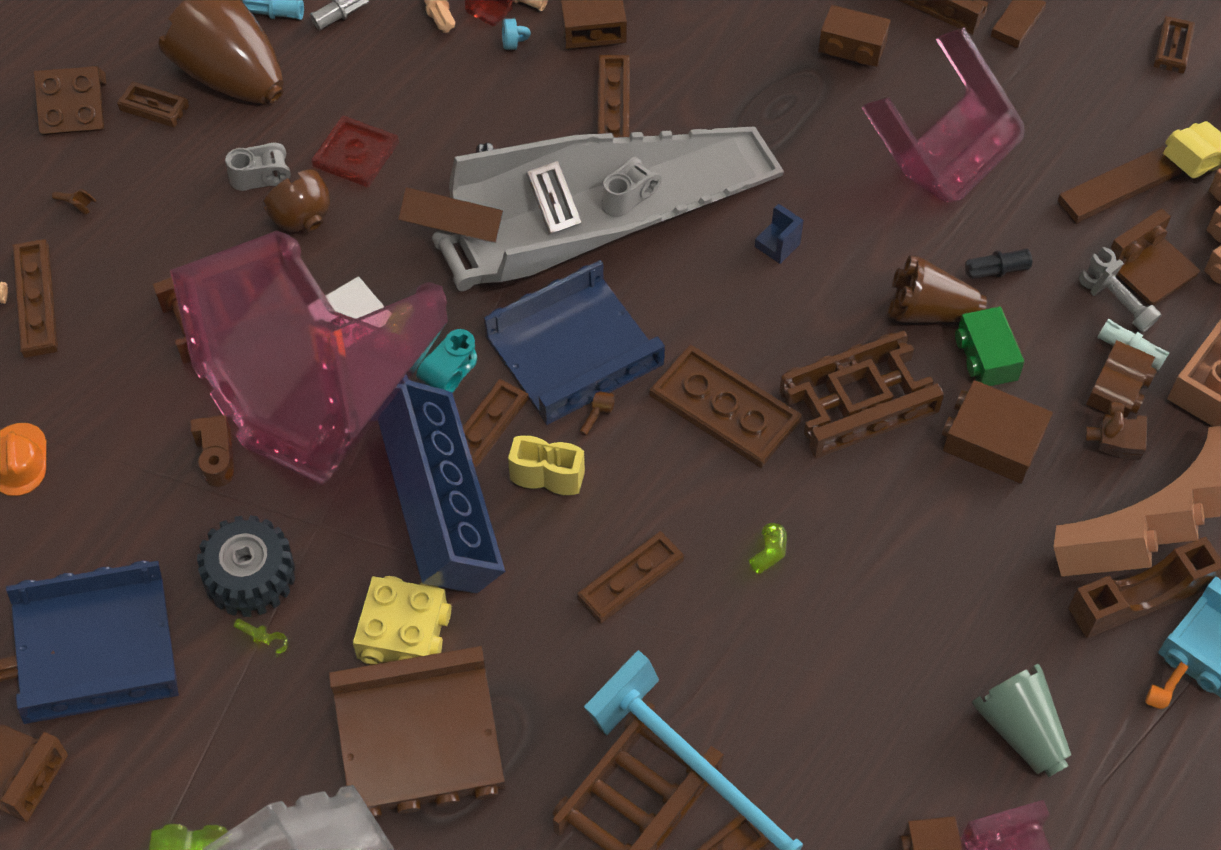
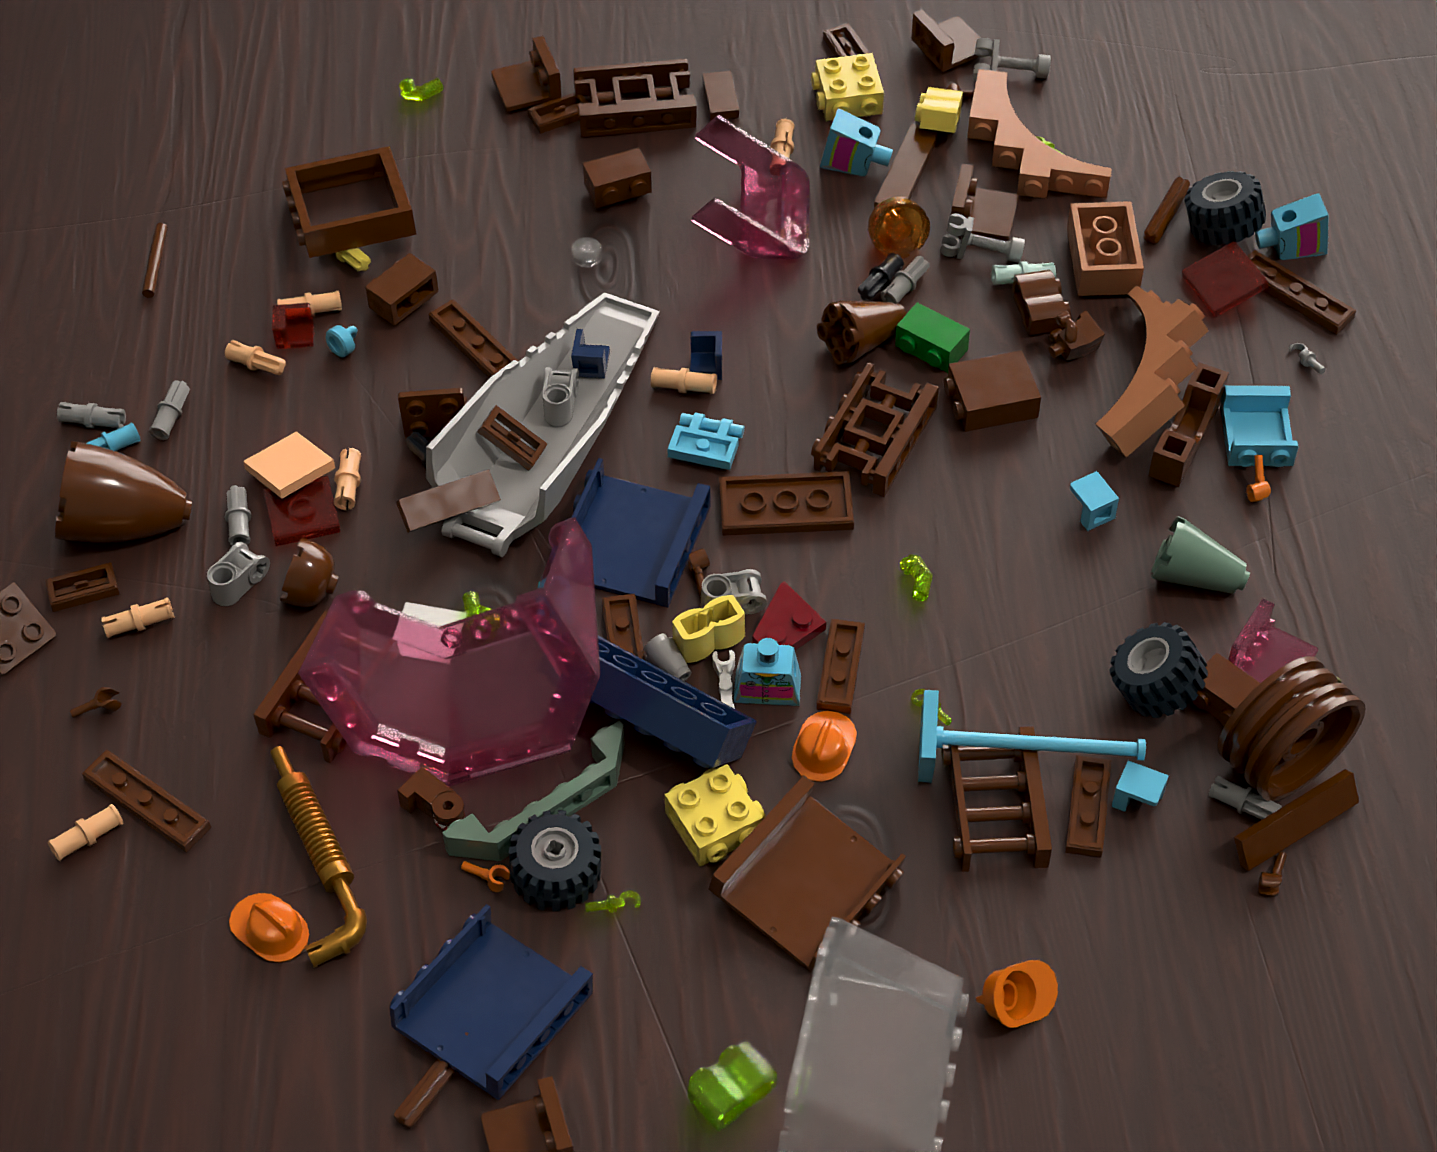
camera: 40 degrees left, 5 degrees down
none -> light nougat pin [101,597,175,638]
none -> light grey axle [225,485,251,546]
none -> light nougat tile [243,431,335,498]
none -> pearl gold piece [270,746,367,968]
none -> light nougat pin [334,448,361,510]
none -> reddish brown bracket [398,388,467,439]
none -> sand green slope [442,720,625,861]
none -> orange hand [461,861,510,892]
none -> clear tile [571,238,602,267]
none -> dark blue panel [571,329,610,378]
none -> light grey cone [644,633,692,681]
none -> light nougat pin [651,367,717,394]
none -> medium azure plate [667,412,745,470]
none -> light grey piece [701,569,767,614]
none -> white piece [712,650,735,709]
none -> medium azure torso [734,638,801,706]
none -> dark red wing [752,581,826,651]
none -> light nougat pin [769,119,795,175]
none -> orange piece [792,711,857,782]
none -> light yellow brick [811,53,884,121]
none -> medium azure torso [820,109,893,176]
none -> clear orange cylinder [868,196,930,258]
none -> light grey axle [880,256,930,304]
none -> clear neon green hand [911,689,952,726]
none -> medium azure panel [1070,471,1119,531]
none -> black wheel [1109,622,1208,718]

